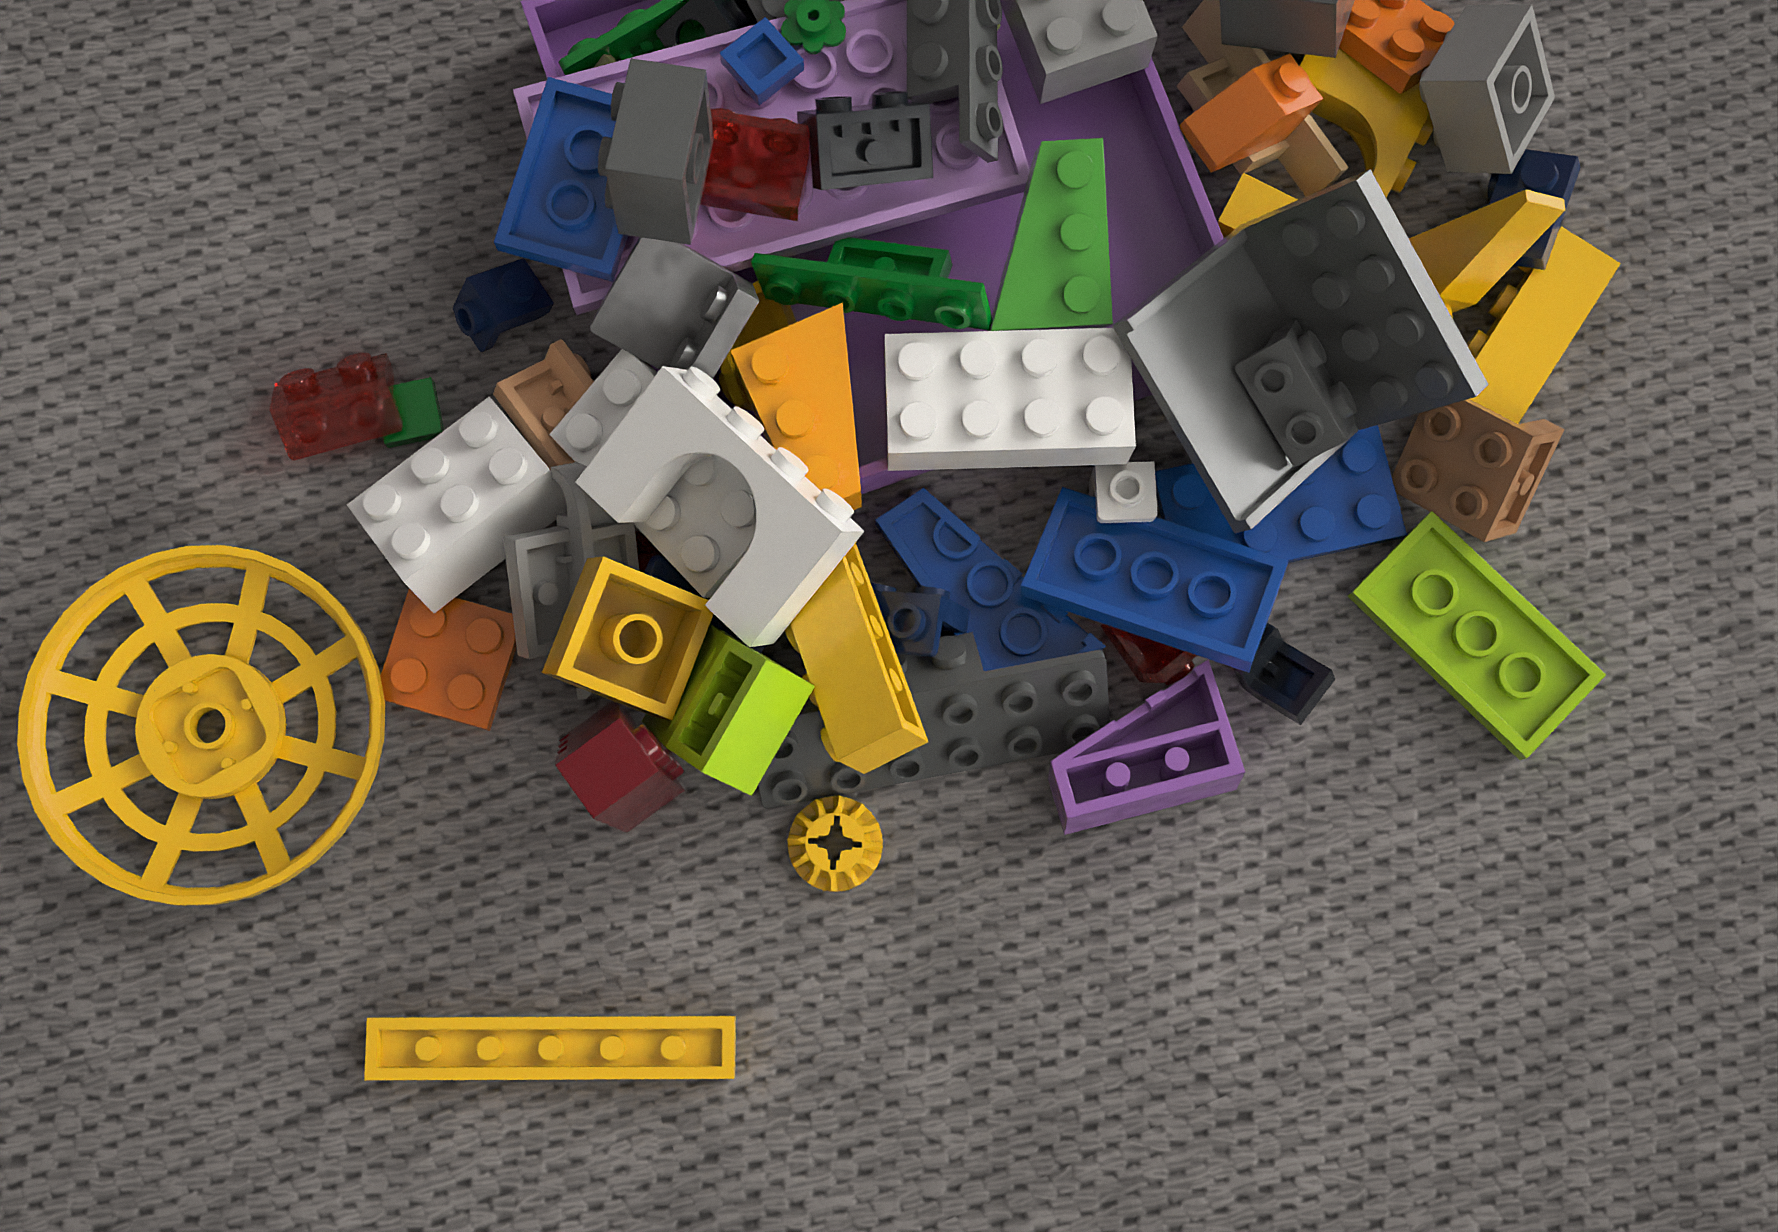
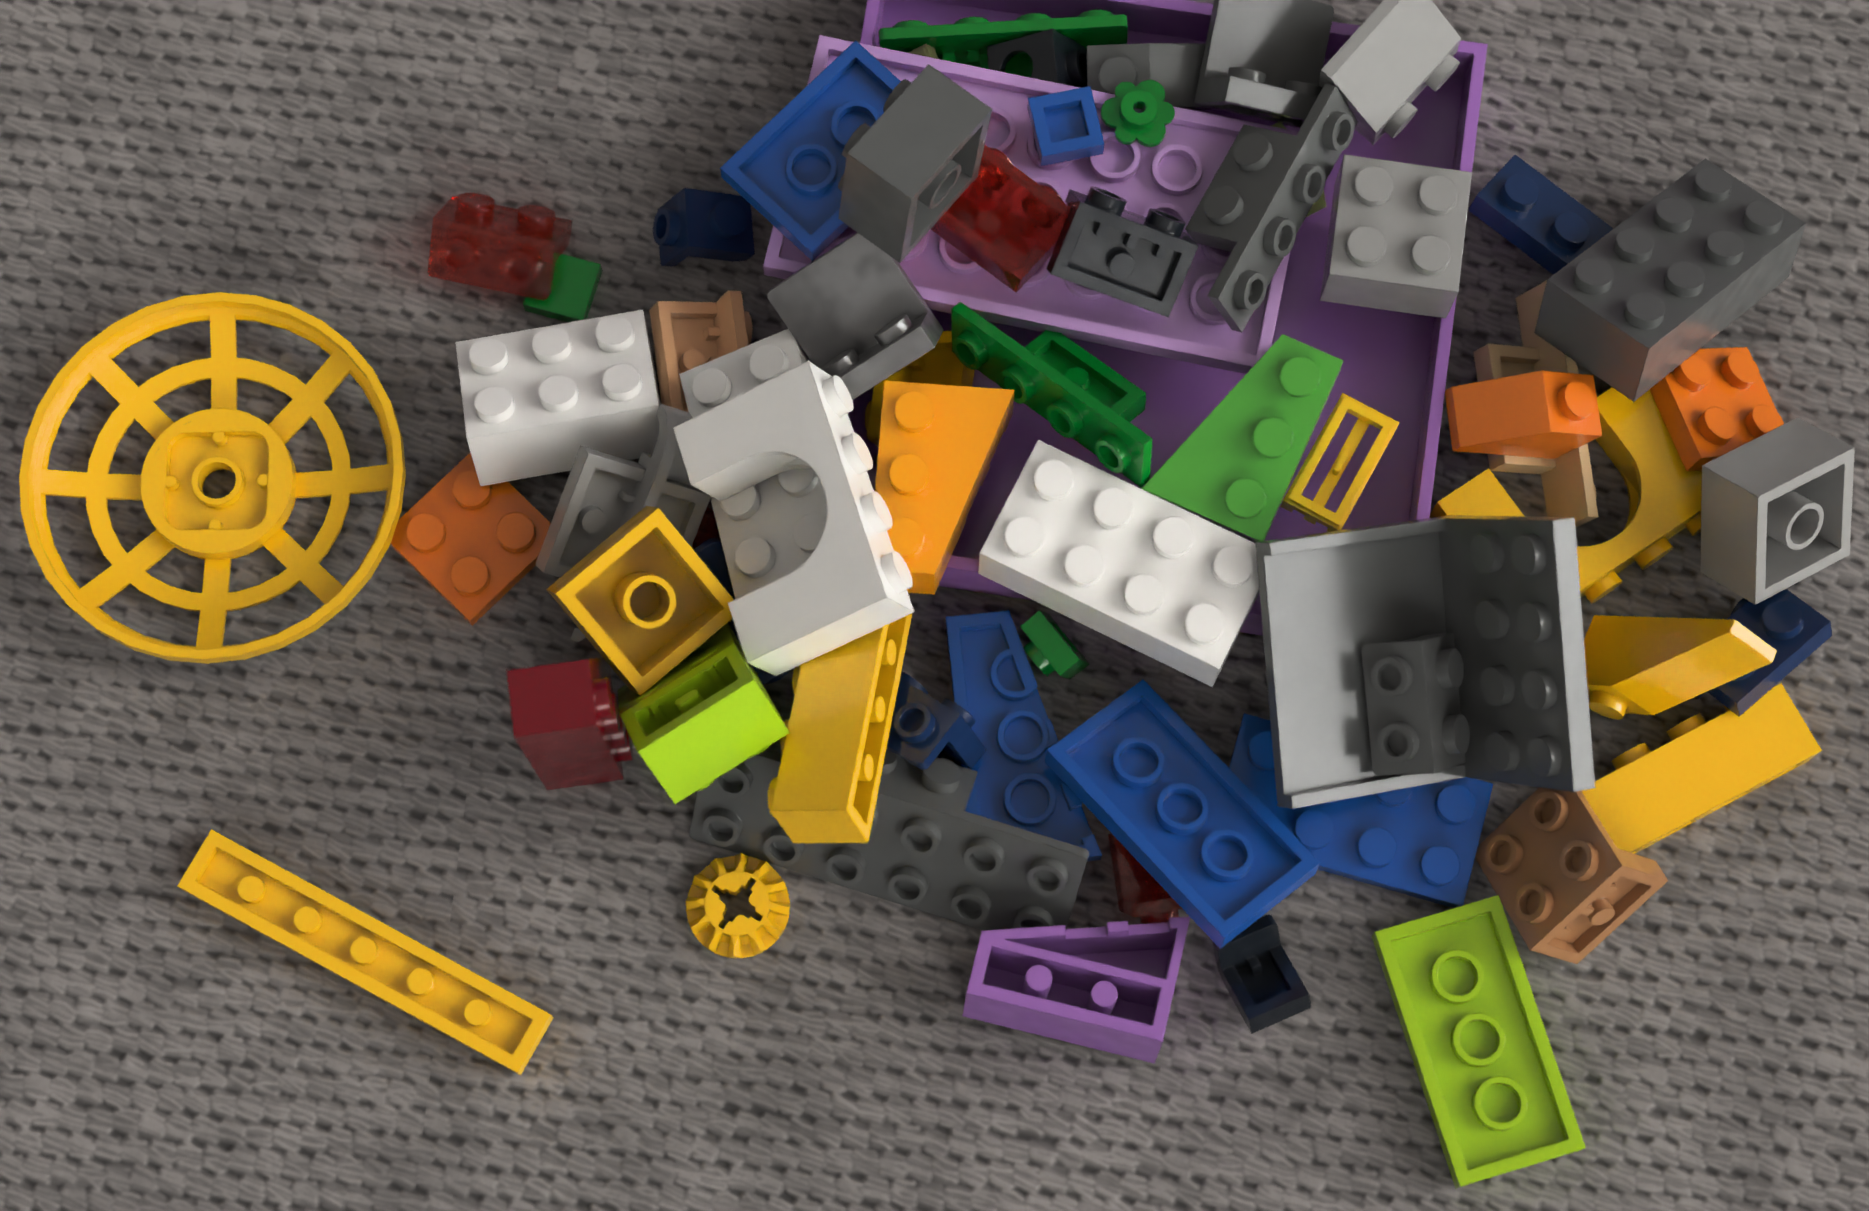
camera: 30 degrees right, 5 degrees down
white bracket [1089,461,1157,523] -> none
none -> green plate [1020,610,1089,680]
none -> yellow tile [1281,393,1400,532]

